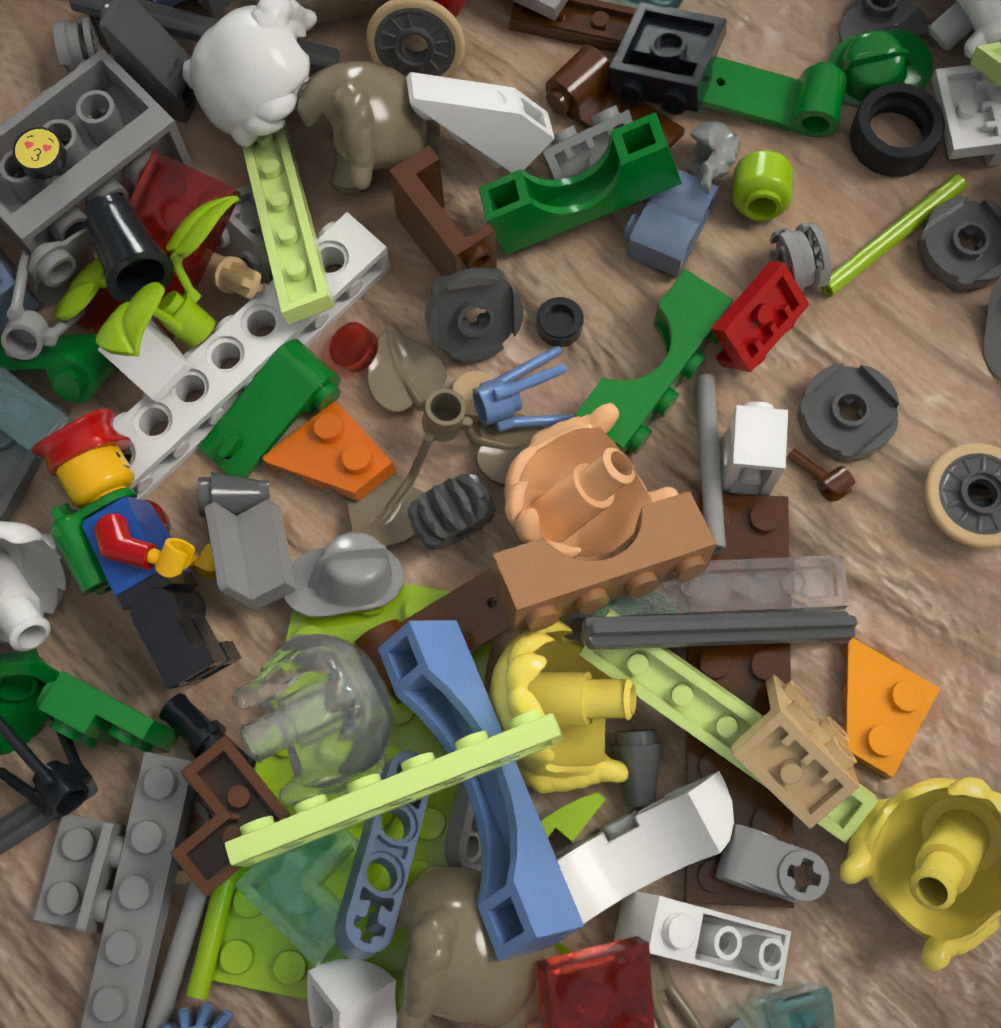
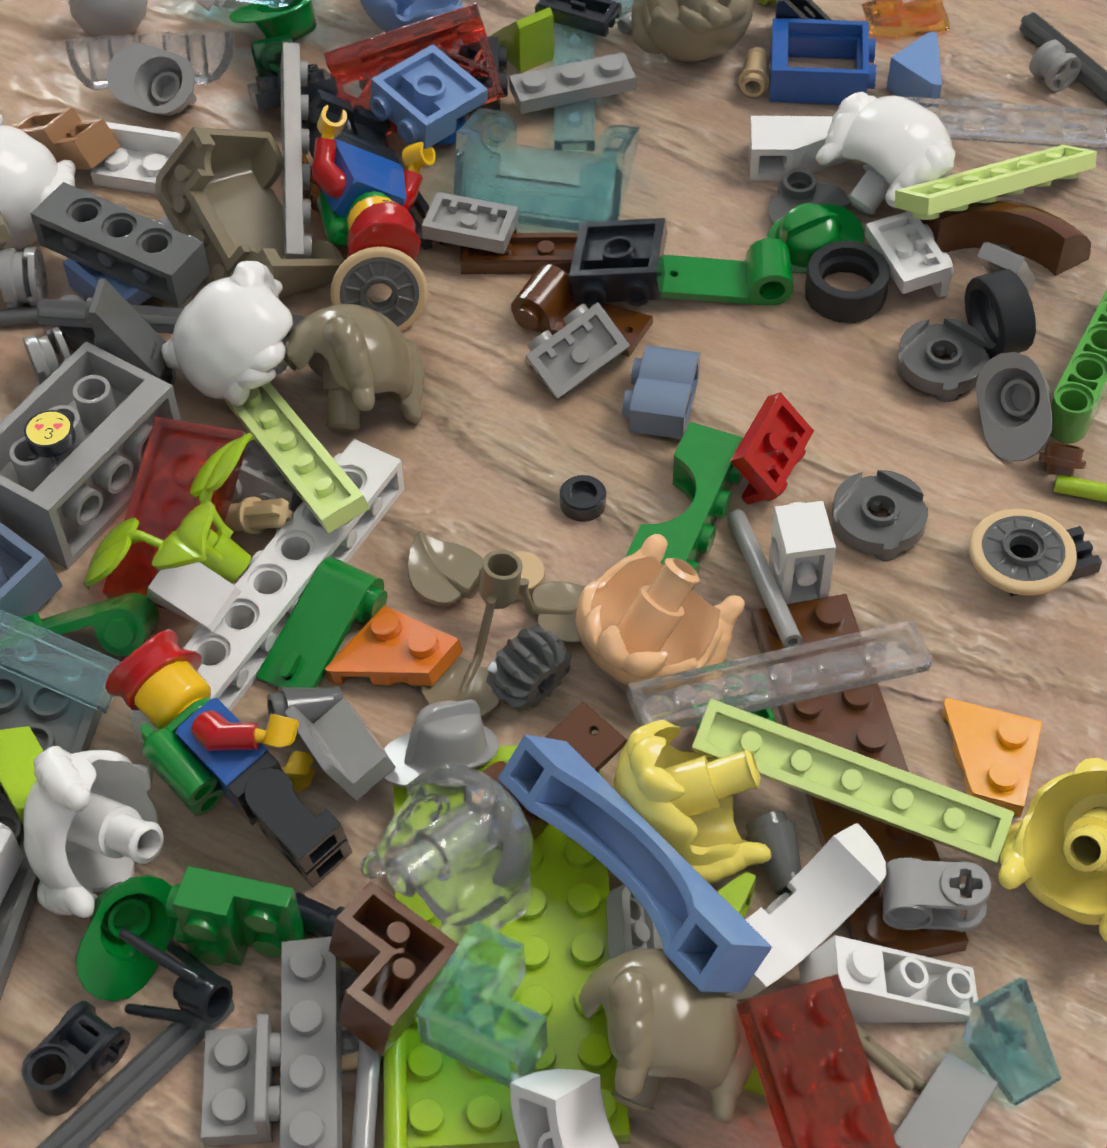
camera: 15 degrees left, 20 degrees down
light grey plant [1,250,85,360] -> none
light grey plate [28,229,95,304] -> none
black plant [84,193,174,303] -> none
yellowish green plate [224,710,565,867] -> none
clear red tile [329,322,378,373] -> none
sand blue beam [334,750,430,960] -> none
reddish brown panel [389,145,497,276] -> none
white slope [406,72,555,173] -> none
dark grey plate [425,268,523,362] -> none
medium blue plant [473,346,574,432] -> none
green arch [478,112,682,256] -> none
medium nougat arch [490,491,717,633] -> none
dark grey axle [580,611,858,650] -> none
light grey piece [687,121,741,194] -> none
tan bracket [731,674,860,829] -> none
lime head [732,150,793,221] -> none
light grey wheel [770,222,831,292] -> none
reddish brown hand [787,448,855,502] -> none
lime piece [821,174,967,297] -> none

